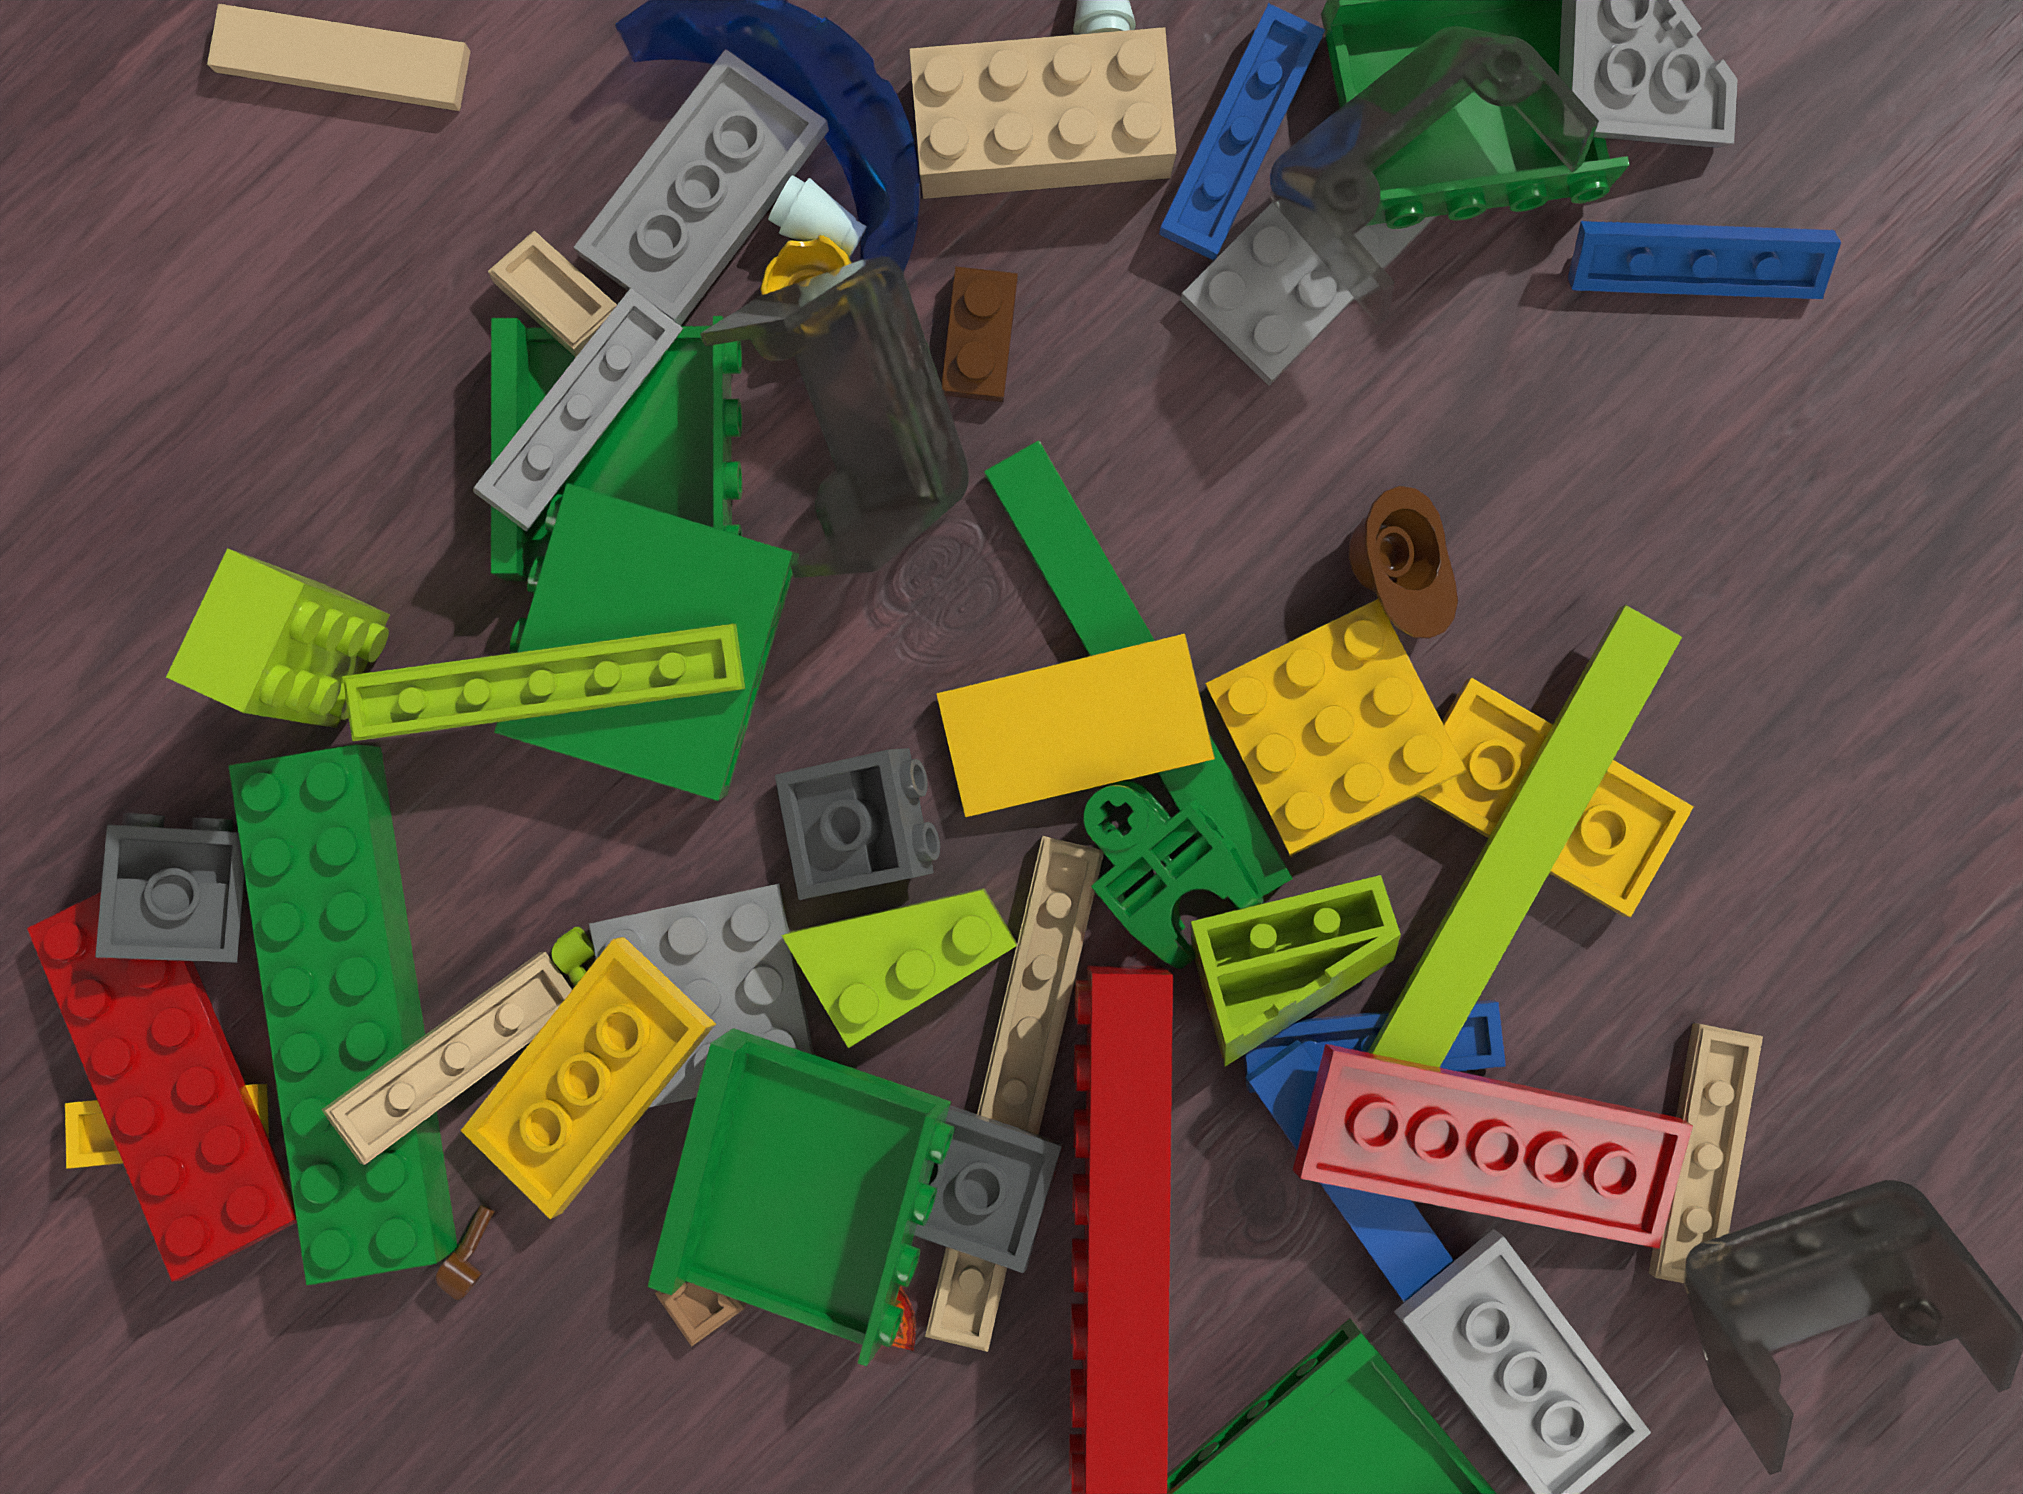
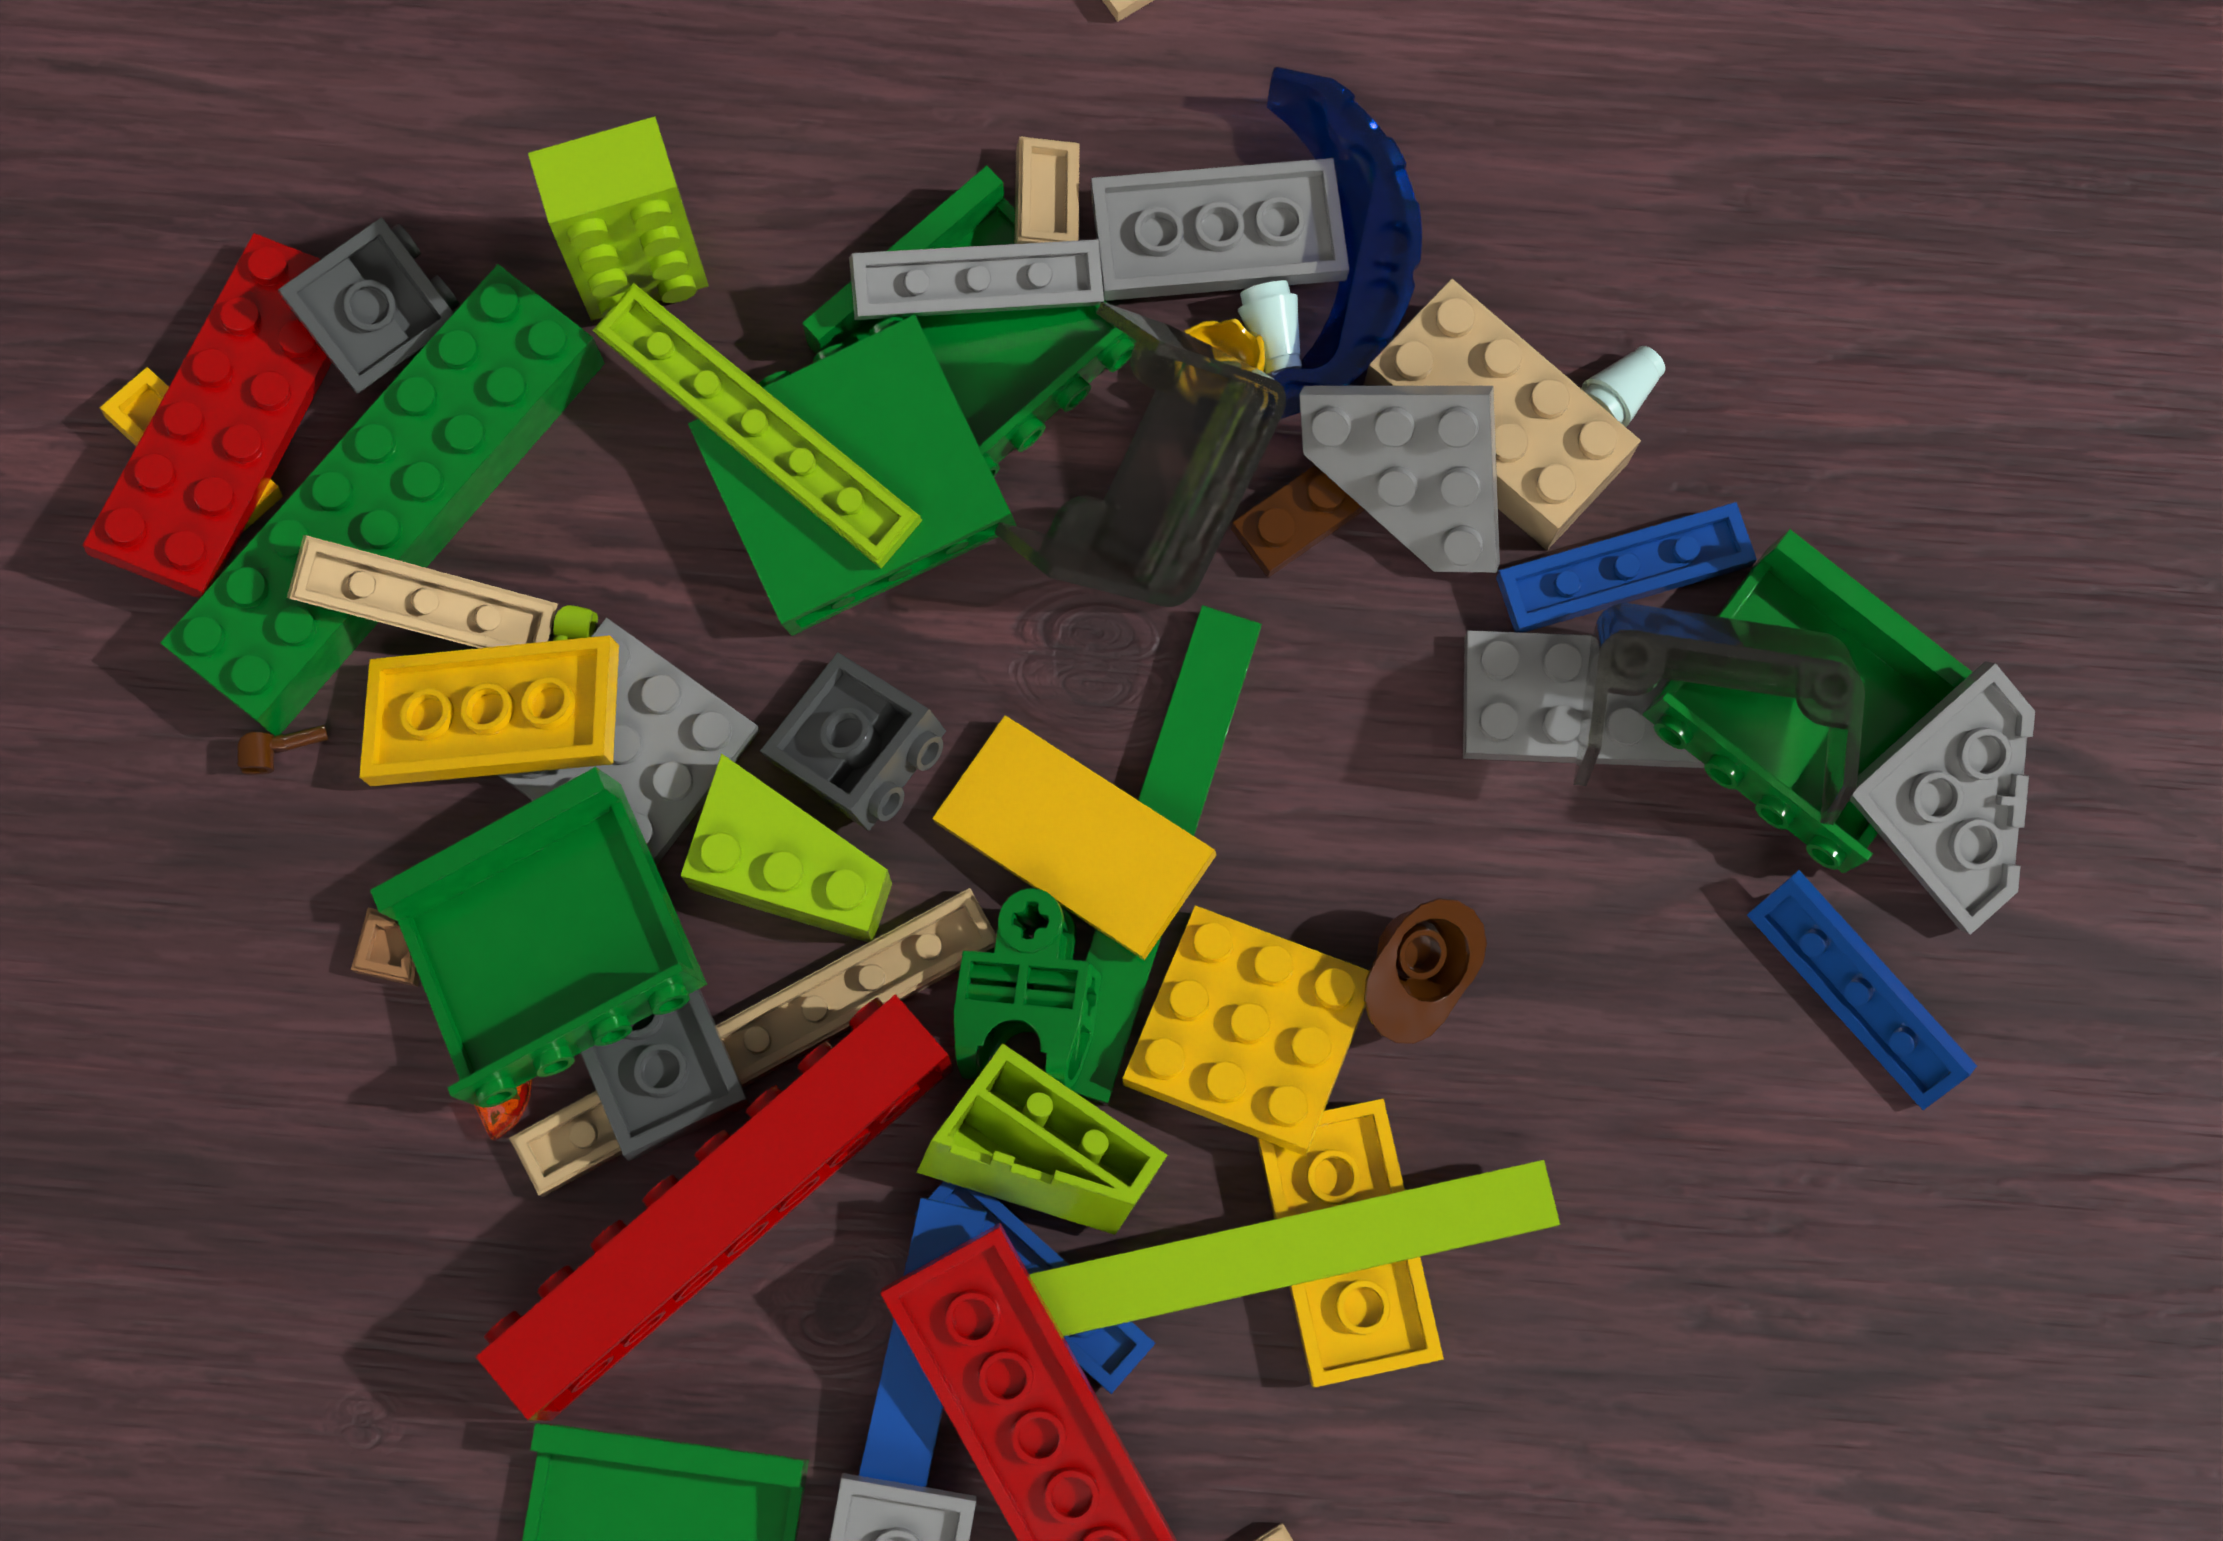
camera: 45 degrees right, 10 degrees down
none -> light grey plate [1299,386,1500,573]

